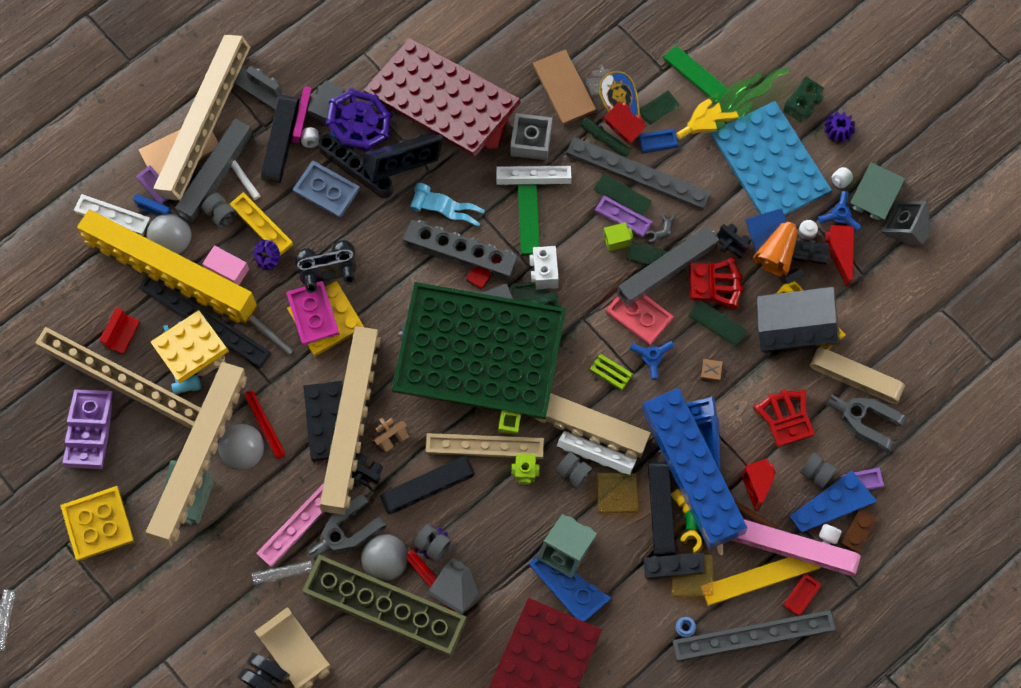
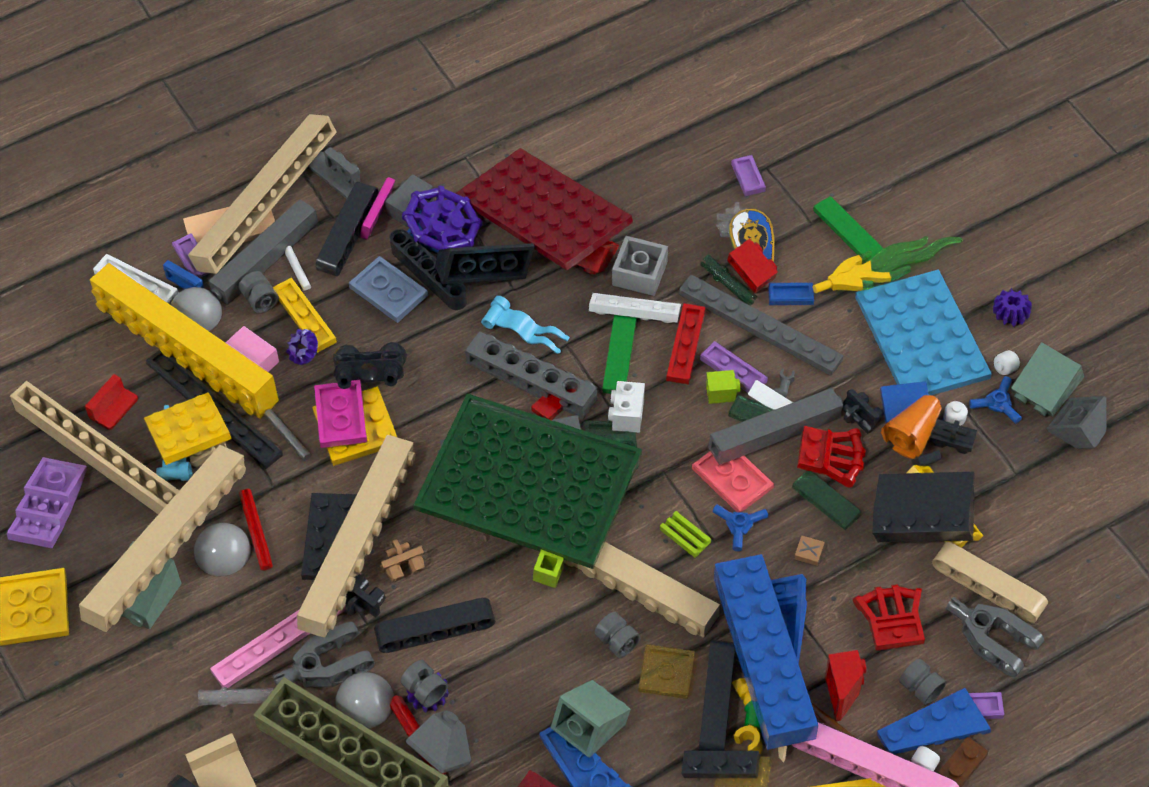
camera: 10 degrees right, 15 degrees down
white piece [301,127,319,148] -> none
tan plate [426,433,544,459] -> none
lime brick [511,454,539,485] -> none
medium nougat tile [533,49,596,126] -> none
white plate [557,431,637,475] -> none
clear green tile [594,173,652,216] -> none
clear green tile [639,90,679,125] -> none
clear green brick [783,76,824,123] -> none
red slope [825,225,854,286] -> none
none -> red plate [666,303,705,385]
none -> medium lavender tile [731,155,766,196]
none -> white sticker [748,380,793,410]

